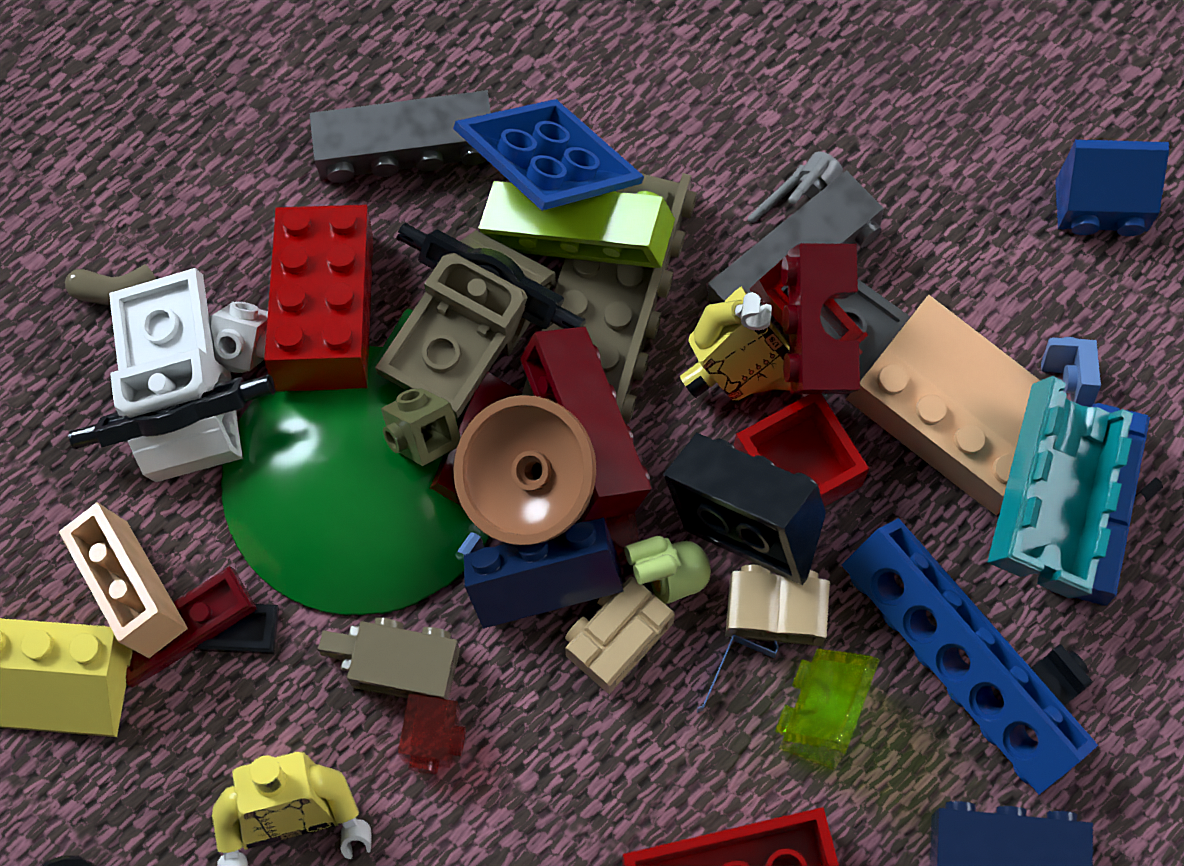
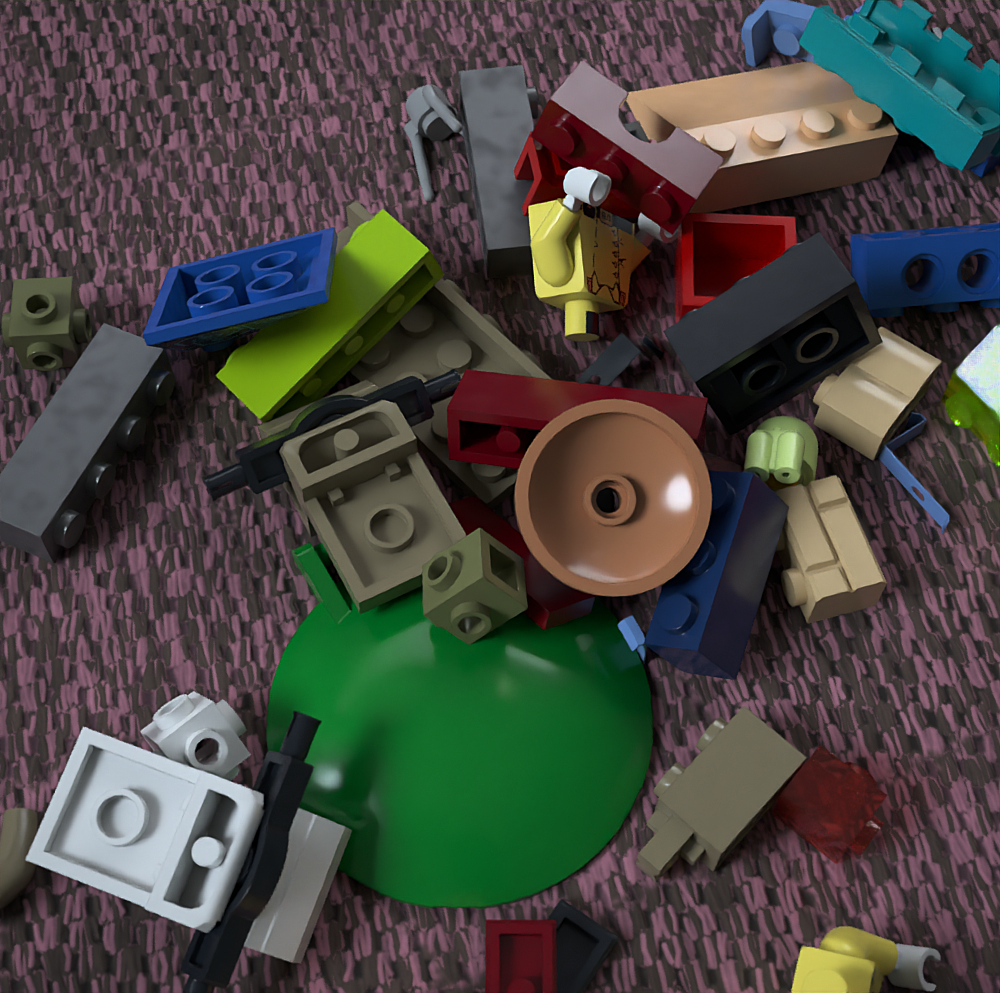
camera: 60 degrees left, 10 degrees down
red brick [264,205,373,391] -> none
none -> olive brick [2,276,92,371]
none -> black piece [576,333,665,386]

